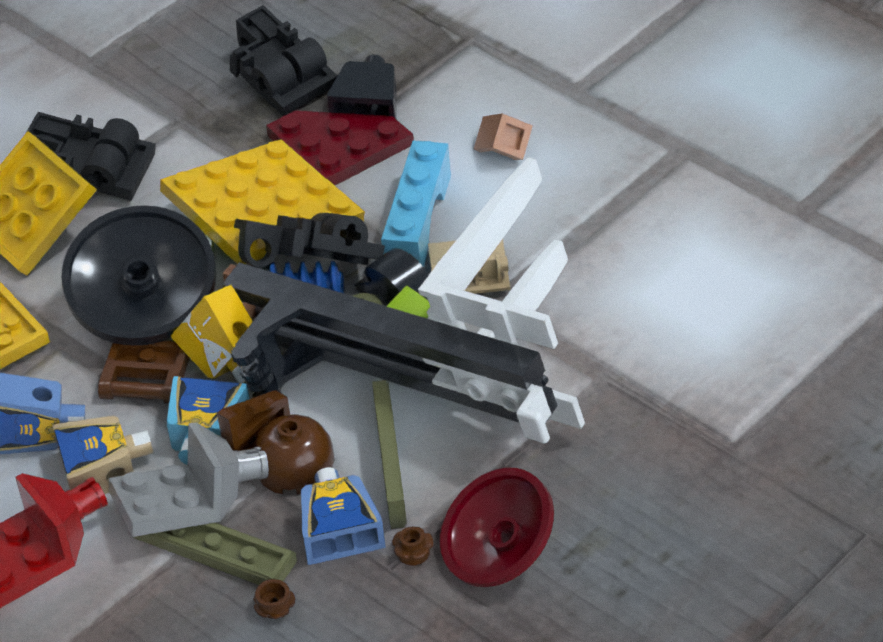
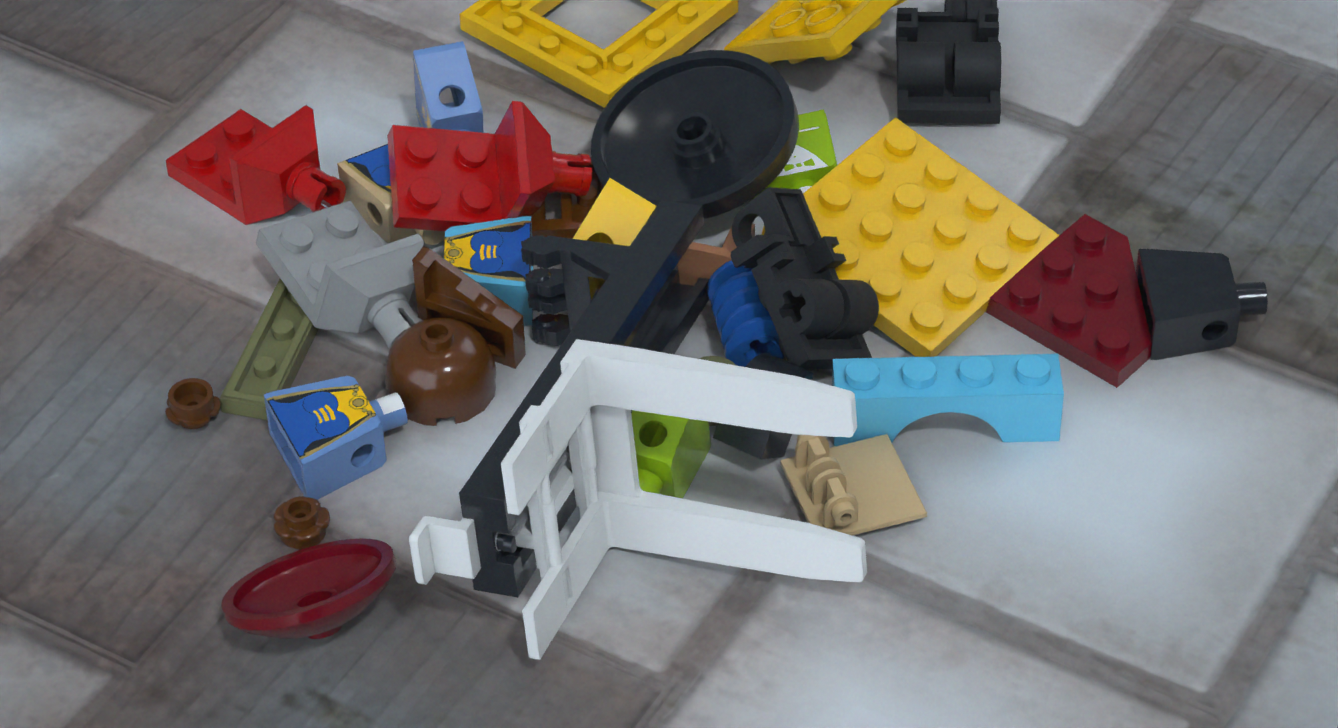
camera: 75 degrees right, 0 degrees up
black plate [230,5,338,116] -> none
olive tile [372,380,407,529] -> none
nougat panel [474,113,533,160] -> none
none -> red plate [387,101,592,232]

